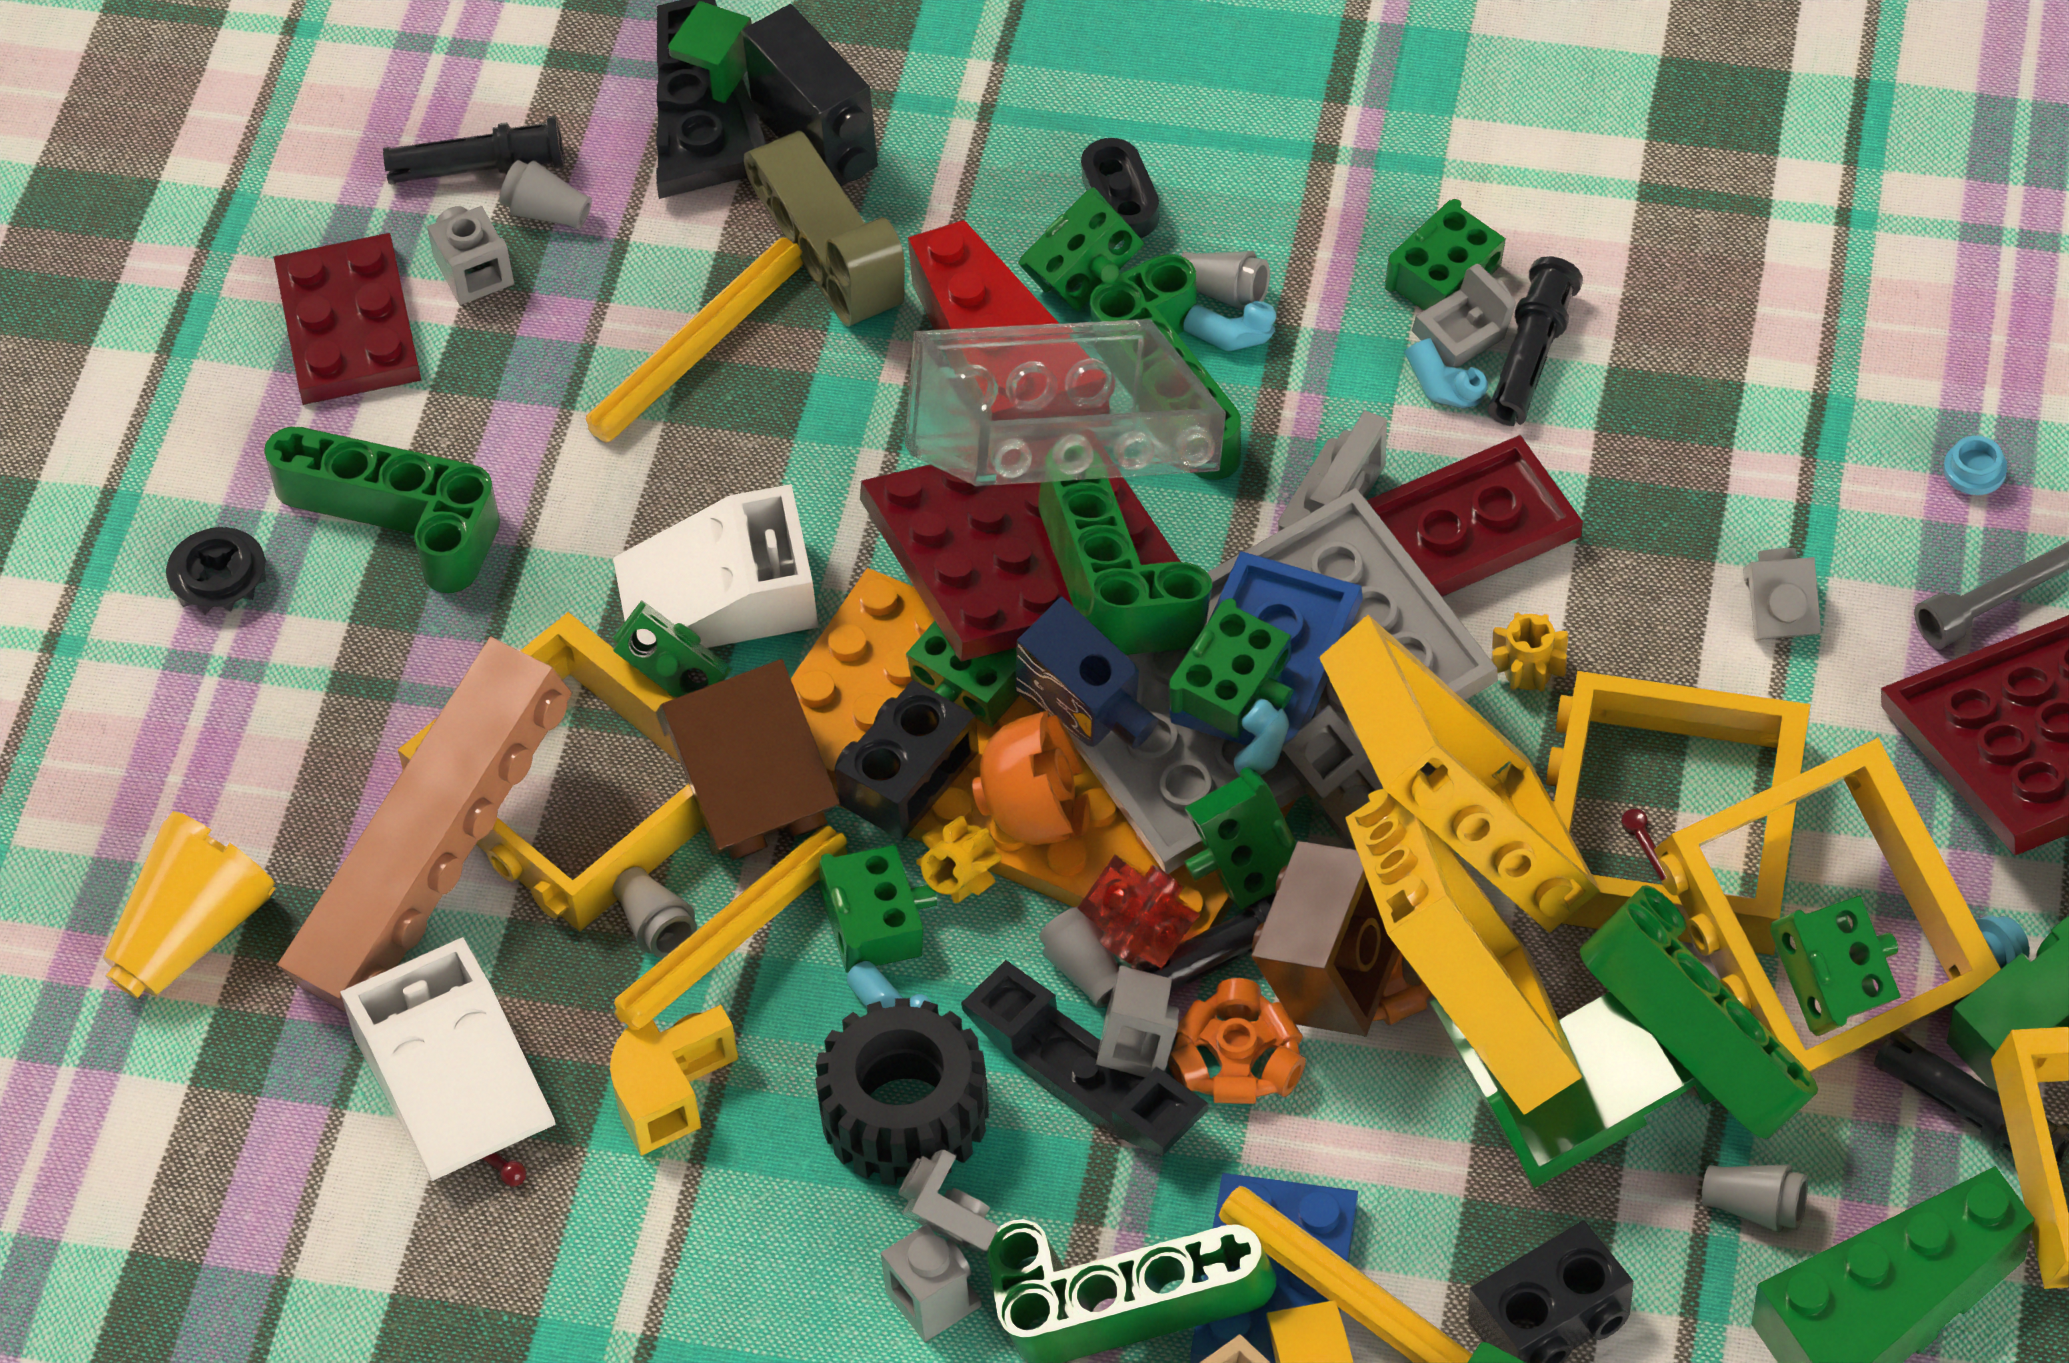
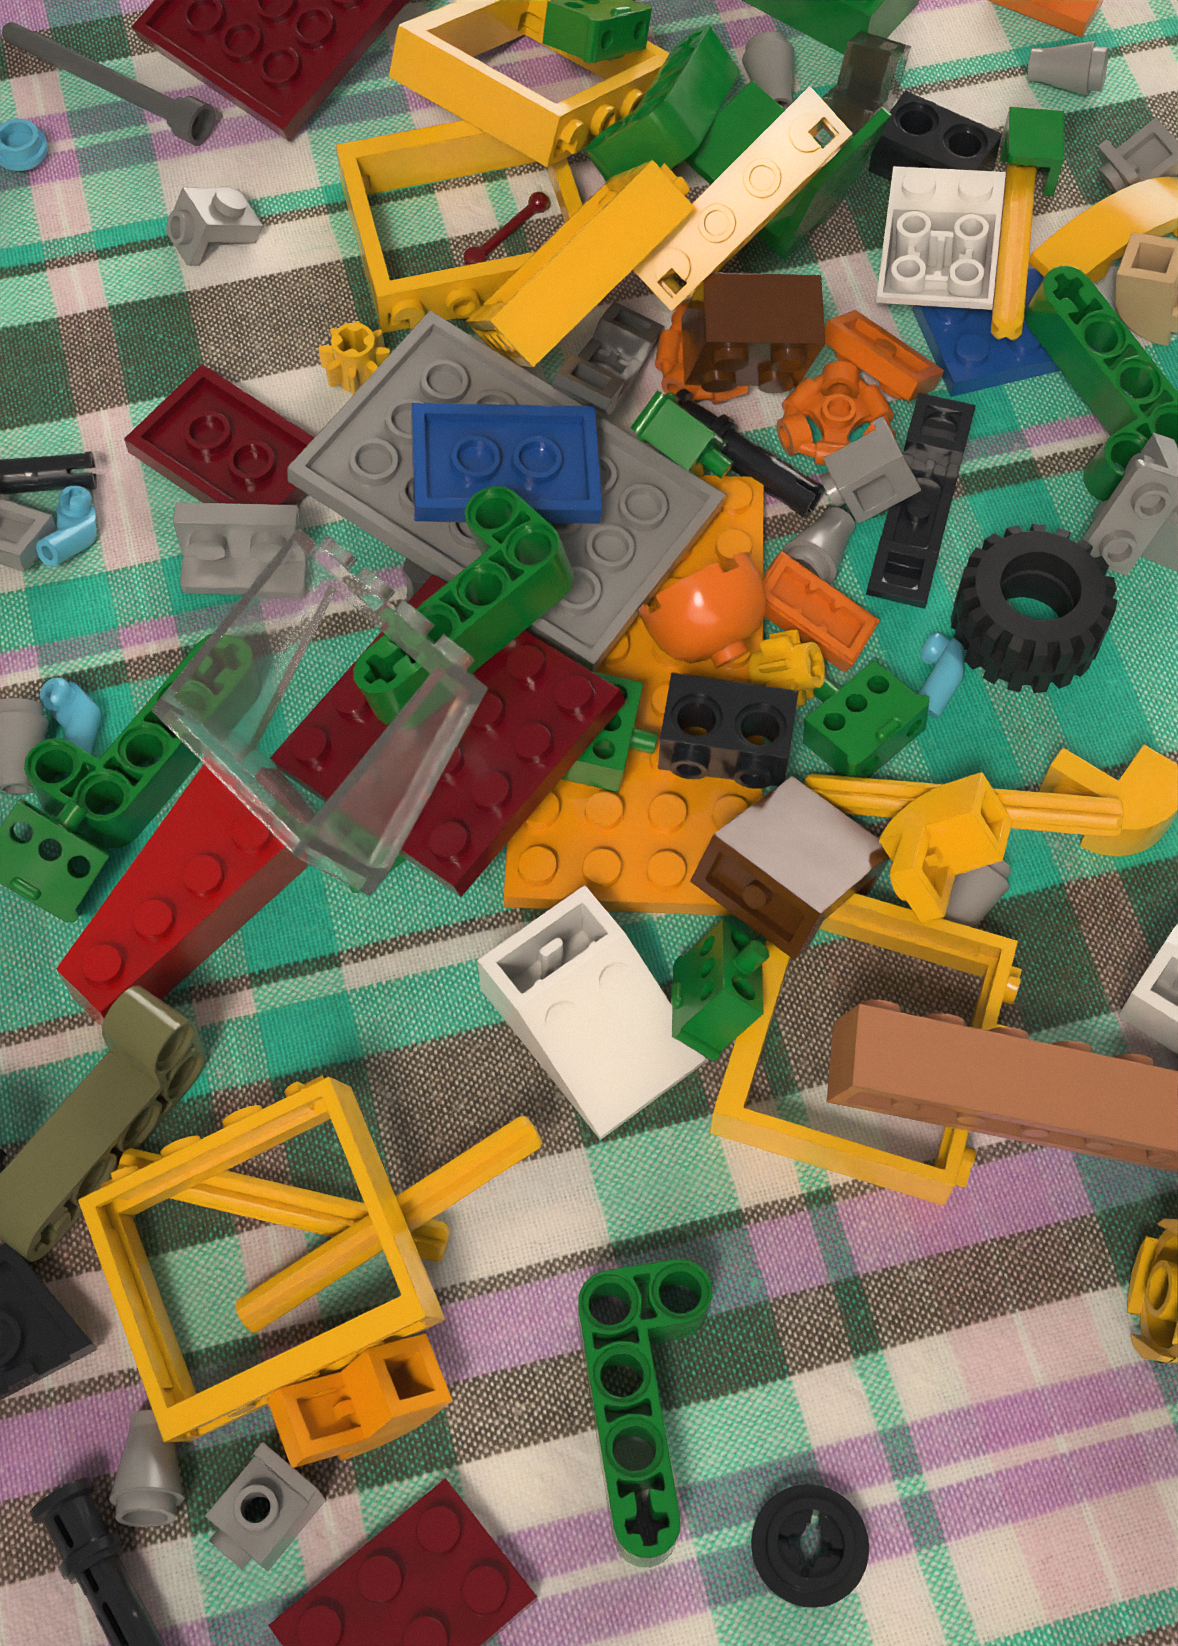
camera: 120 degrees left, 10 degrees up
dark blue torso [1015,596,1158,749] -> none
clear red brick [1077,854,1199,969] -> none
green piece [1169,598,1293,739] -> none
medium azure arm [1234,699,1289,776] -> none
none -> yellow window [78,1075,446,1442]
none -> yellow axle [235,1116,543,1333]
none -> light orange brick [267,1333,453,1469]
none -> orange plate [761,551,880,673]
none -> clear smoke brick [822,31,911,136]
none -> orange plate [824,310,945,401]
none -> white slope [876,166,1006,310]
none -> yellow brick [879,772,1012,923]

